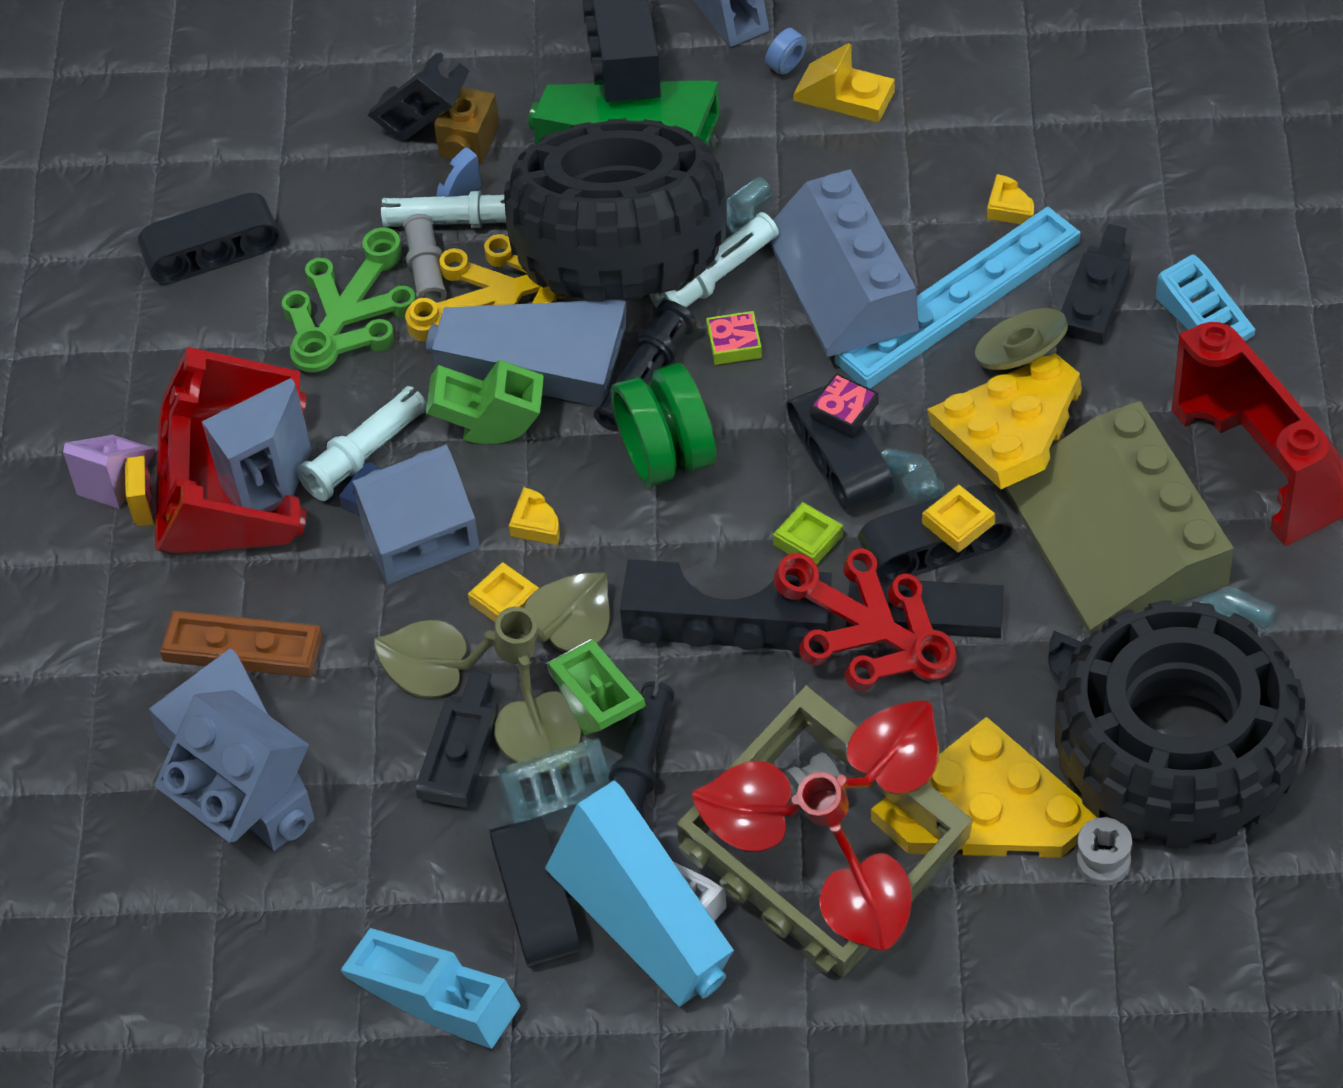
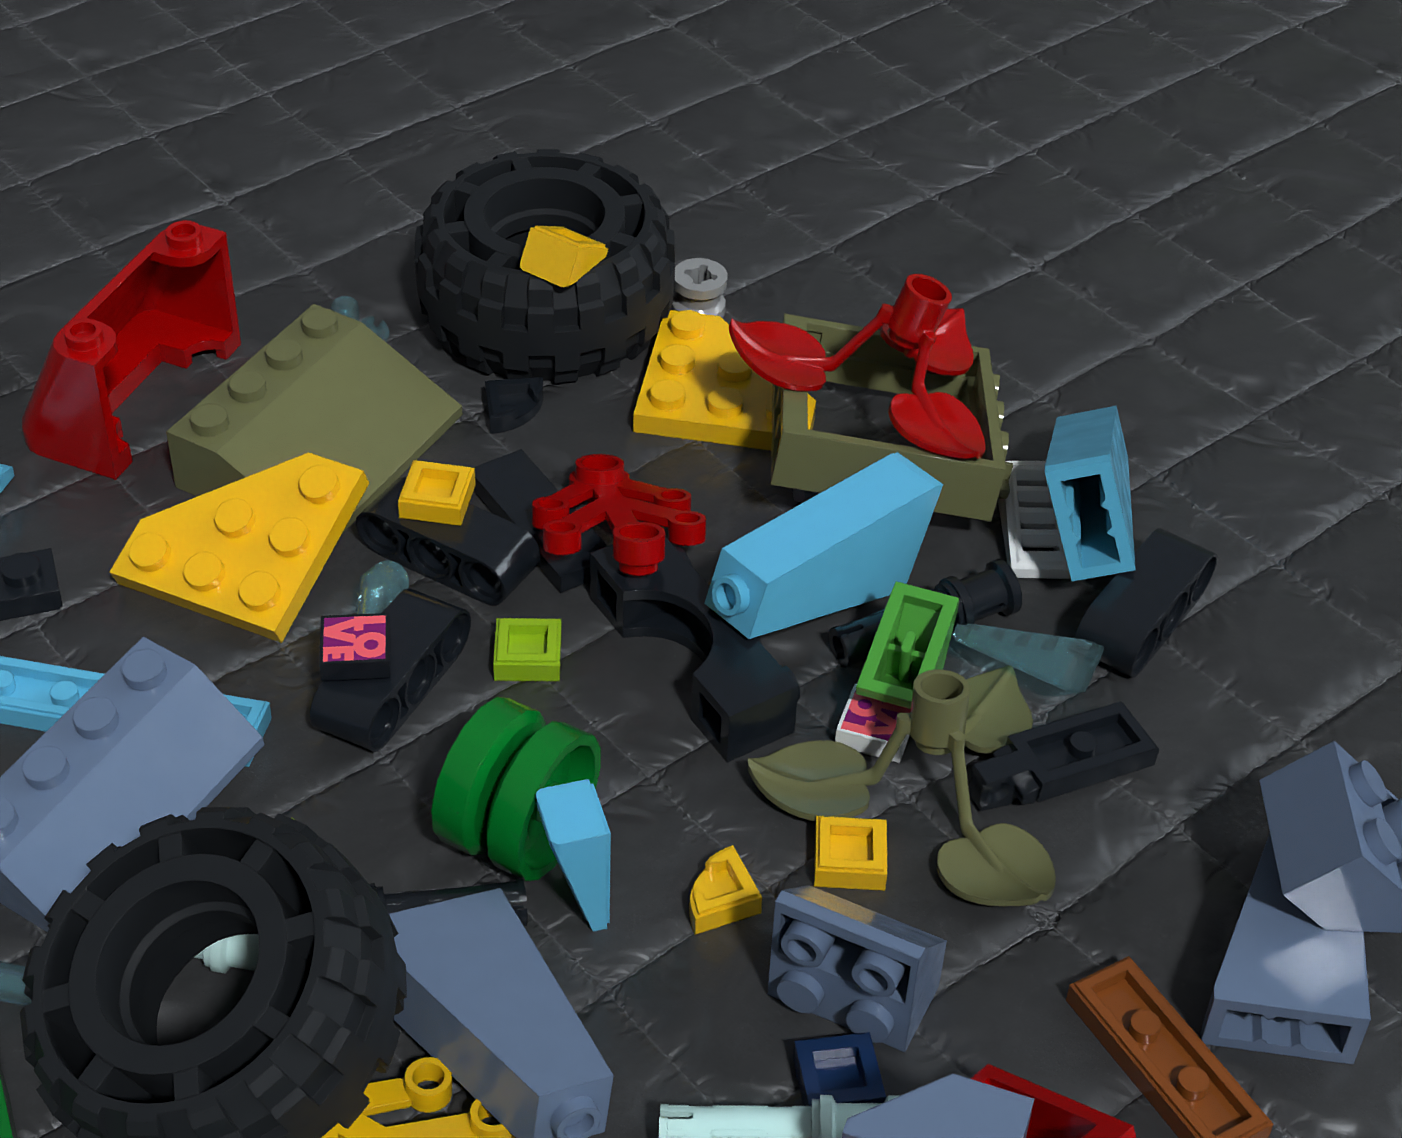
camera: 135 degrees left, 10 degrees down
medium azure slope [341,928,521,1049] -> none
bright green brick [426,359,544,444] -> none
olive dish [975,308,1068,370] -> none
none -> yellow slope [520,226,609,287]
none -> medium azure slope [536,779,611,932]
none -> medium azure slope [704,452,944,639]

